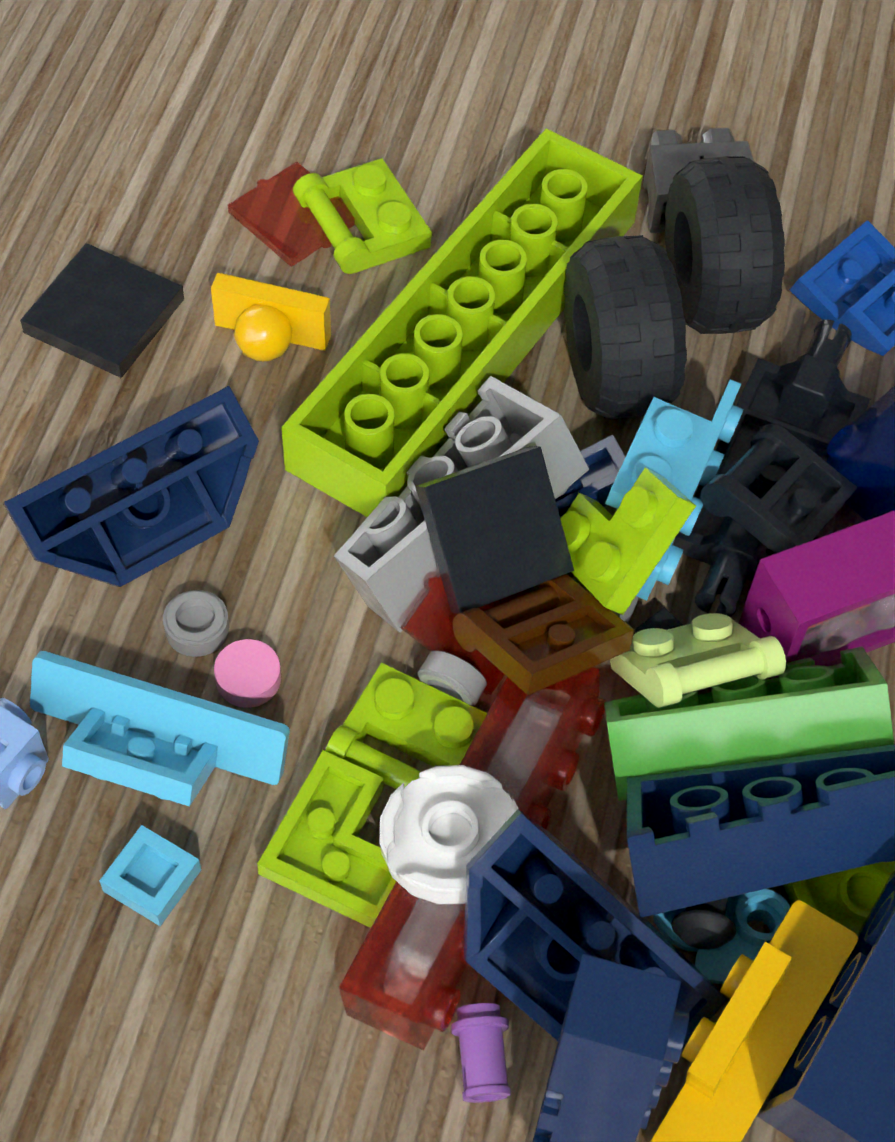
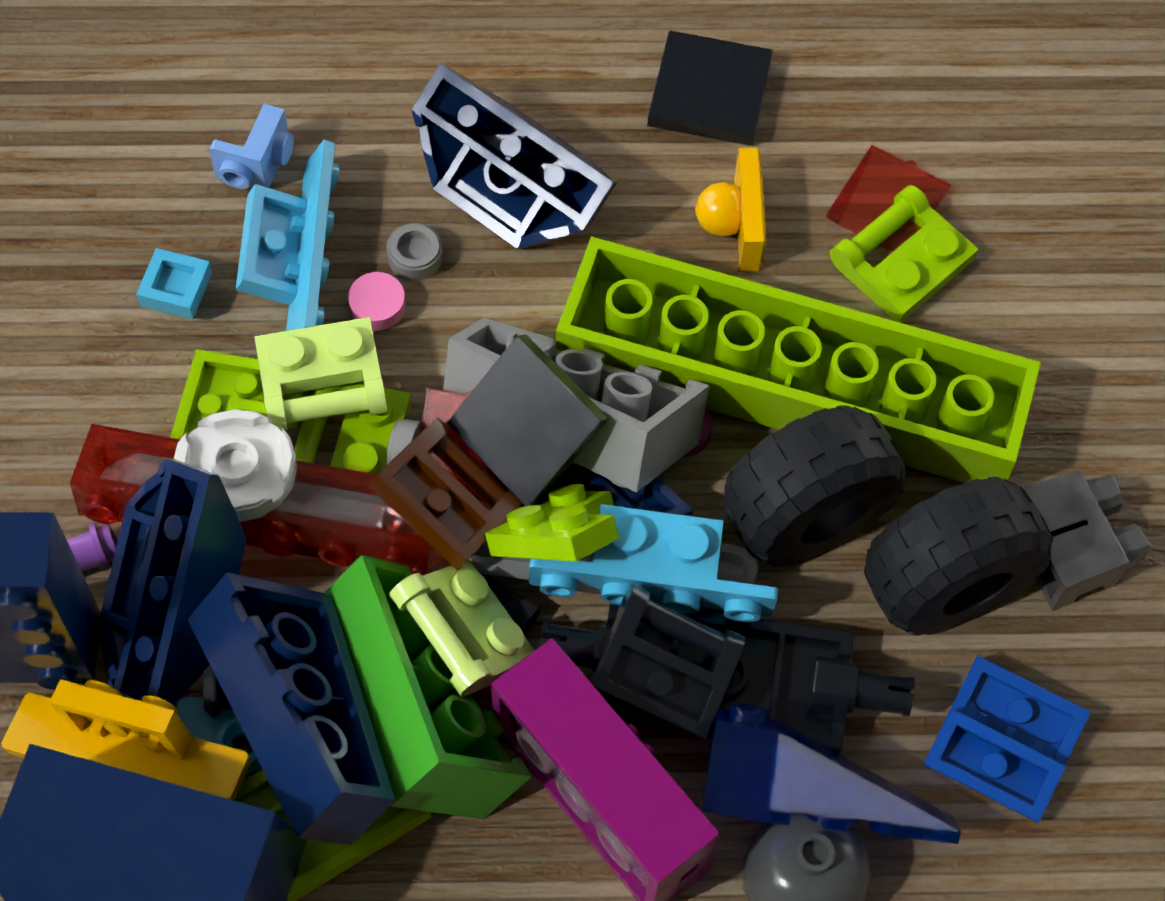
camera: 75 degrees right, 5 degrees up
none -> yellowish green plate [254,317,388,431]

